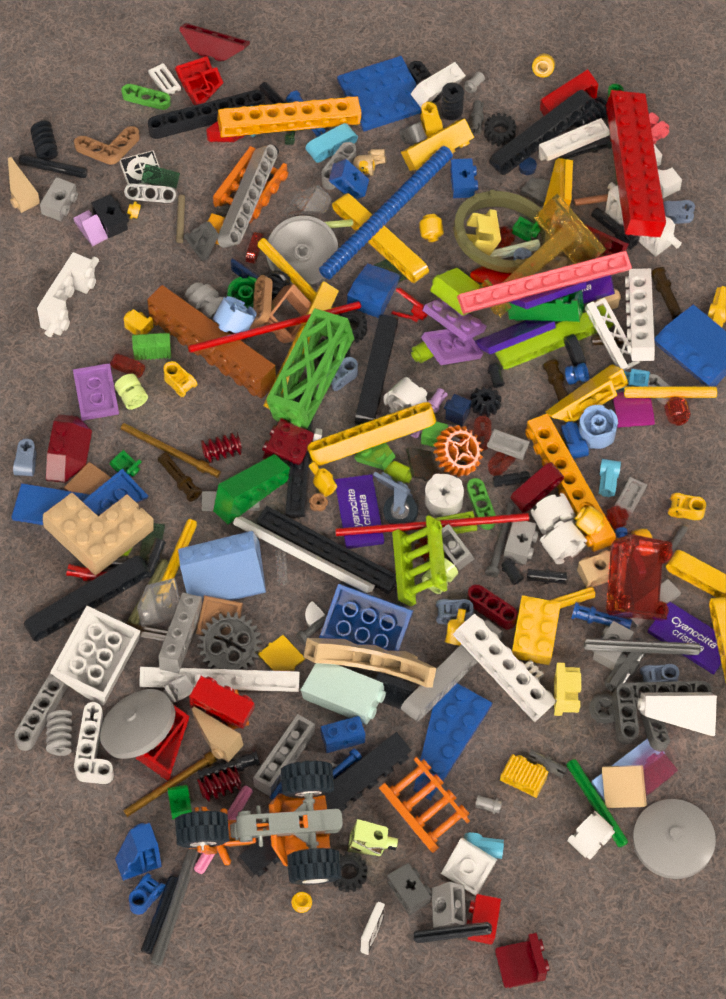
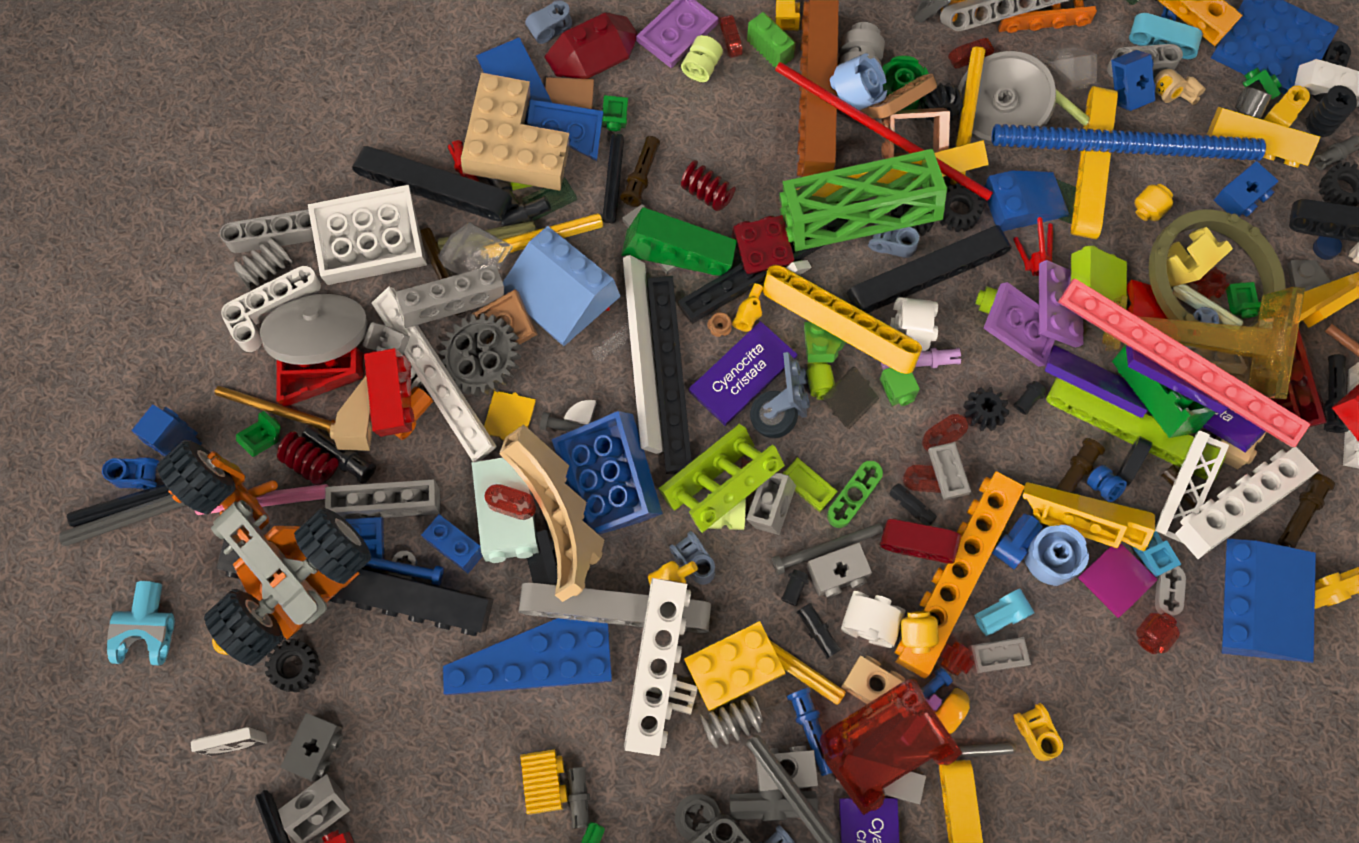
camera: 55 degrees right, 10 degrees up
pearl gold bar [121,423,221,478] -> none
yellow piece [163,361,197,397] -> none
dark blue slope [231,258,260,279] -> none
red piece [335,513,529,536] -> none
yellowish green torso [347,819,398,856] -> none
orange fence [379,757,470,853] -> none
white brick [425,474,464,517] -> none
orange gear [433,425,484,477] -> none
white tile [441,838,497,896] -> none
dark blue brick [444,394,471,426] -> none
medium azure piece [464,832,504,859] -> none
dark red beam [467,584,517,630] -> none
light grey pin [475,795,502,814] -> none
white brick [531,493,576,534] -> none
light yellow panel [554,663,581,716] -> none
yellow axle [624,387,717,398] -> none
none -> medium azure connector [107,581,175,666]
none -> clear red beam [484,484,536,520]
none -> black axle [602,134,624,224]
none -> light grey piece [700,696,763,748]
none -> green bracket [1242,67,1282,100]

